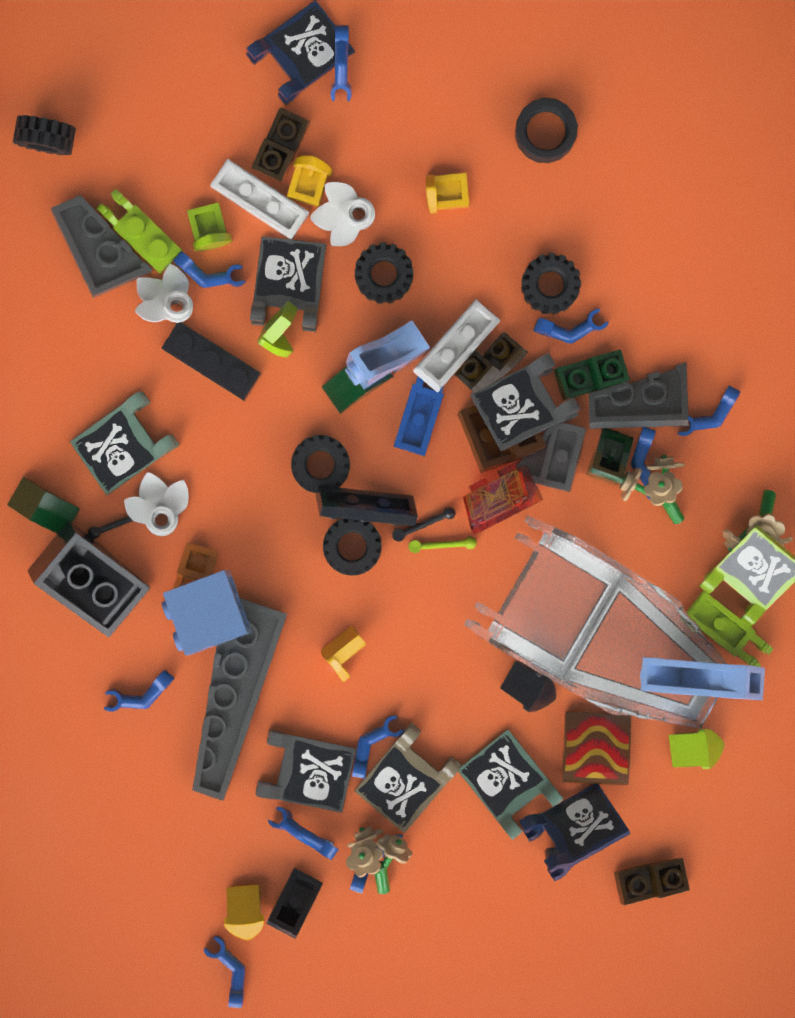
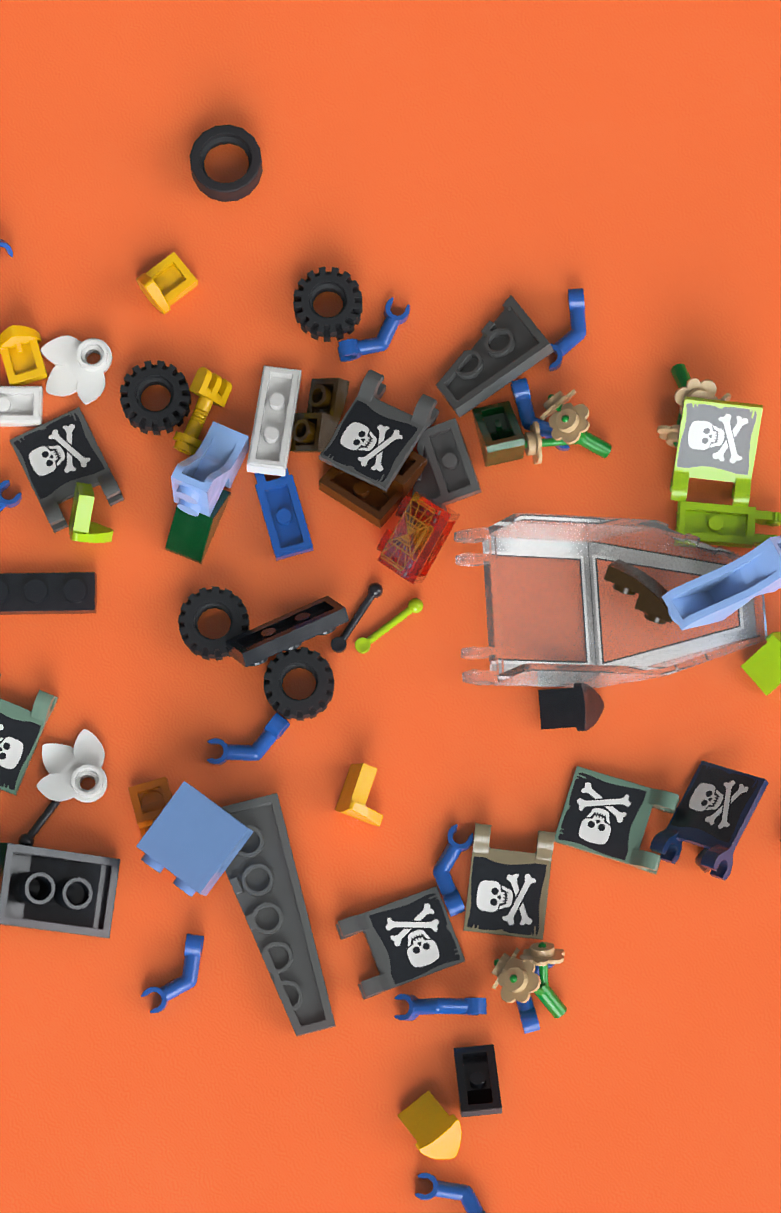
camera: 35 degrees left, 10 degrees down
dark green slope [554,349,630,401] -> none
slope [562,712,631,785] -> none
none -> yellow hinge [173,367,232,456]
none -> blue arm [207,713,290,765]
none -> dark brown slope [604,559,673,624]

